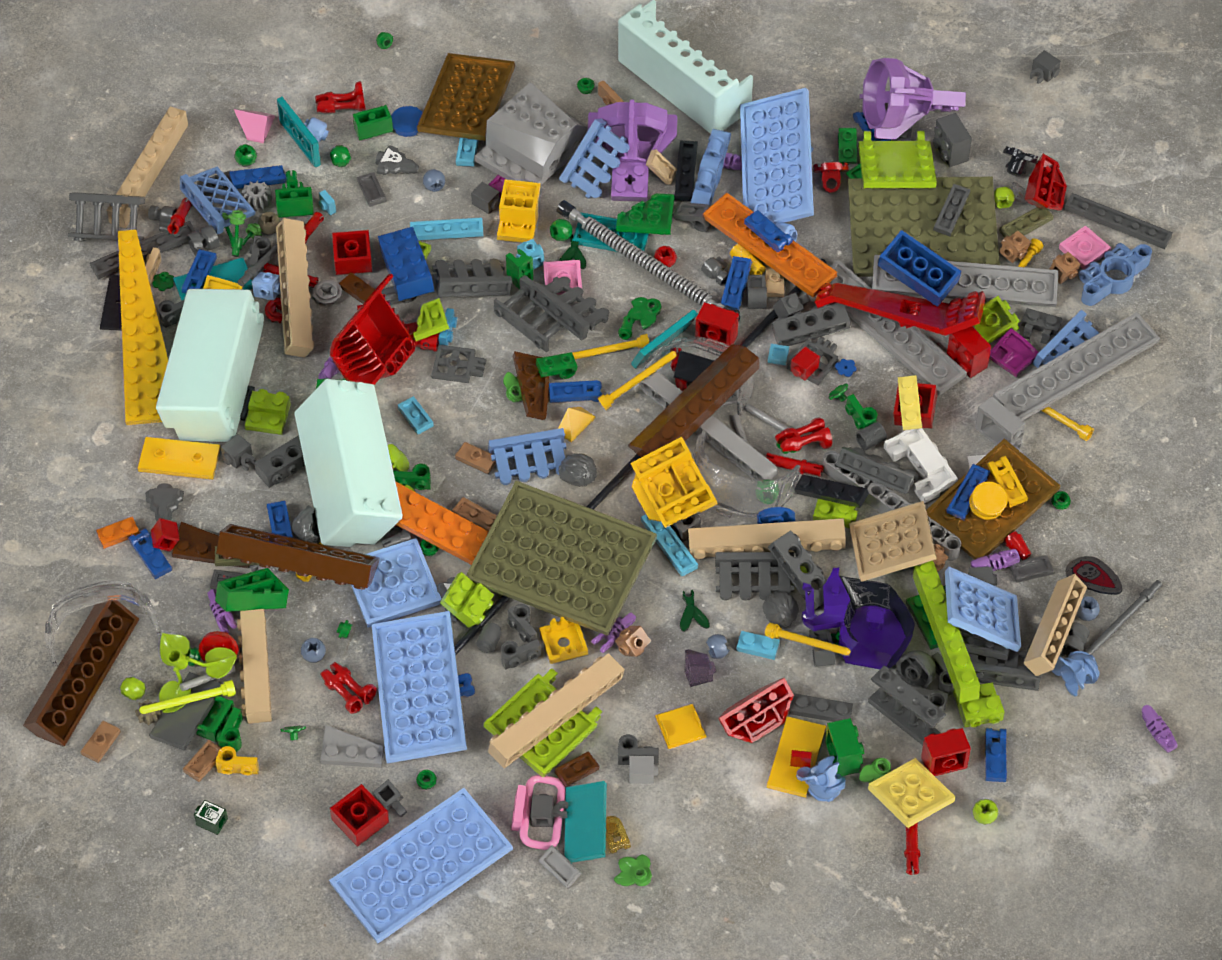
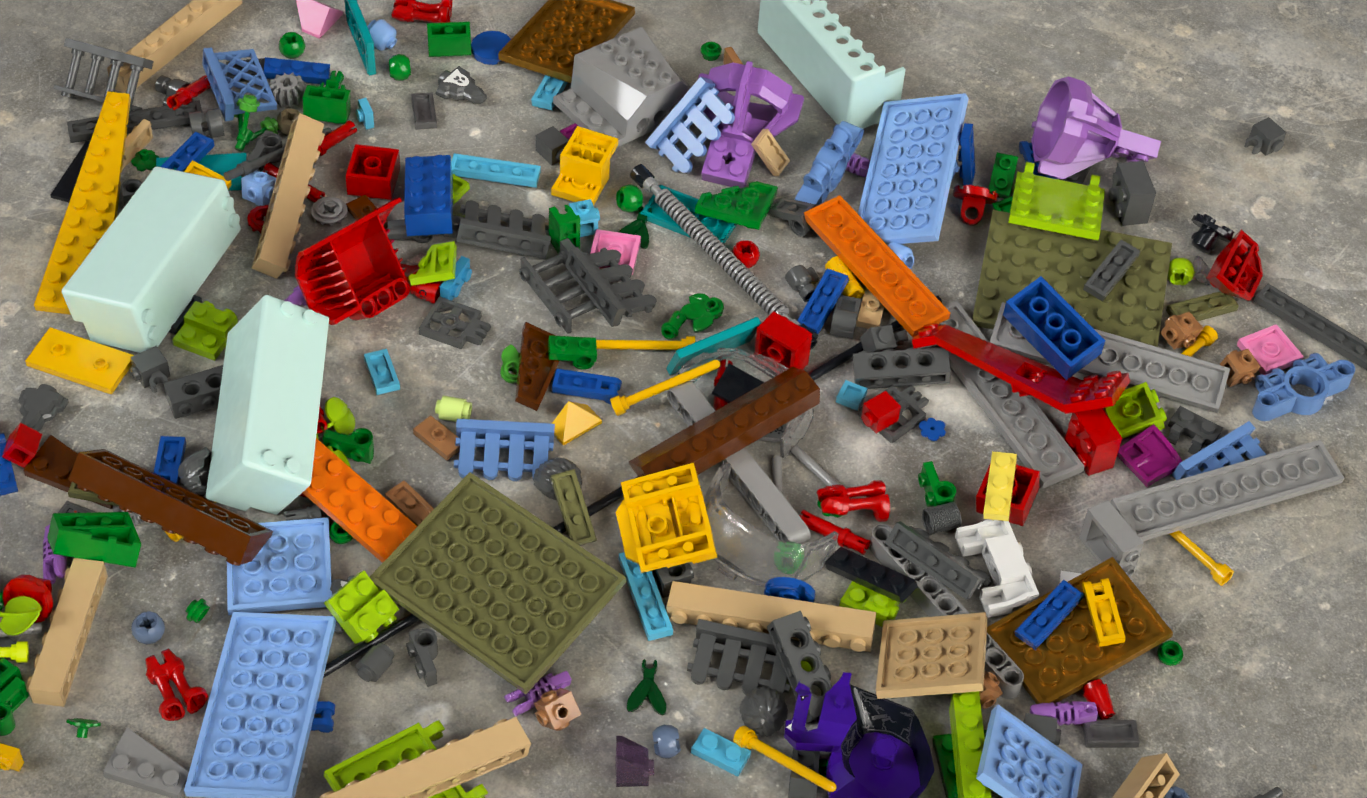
camera: 10 degrees right, 5 degrees down
sand blue piece [423,169,445,192] -> none
dark grey plate [501,639,541,670] -> none
yellow piece [539,617,588,664] -> none
black plate [674,140,698,201] -> none
blue plate [744,210,793,252] -> none
green plant [828,383,848,402] -> none
yellow head [969,481,1007,520] -> none
shield [1065,556,1123,595] -> none
none -> yellowish green brick [435,395,472,422]
none -> olive tile [550,469,597,546]
none -> blue plate [958,123,976,186]

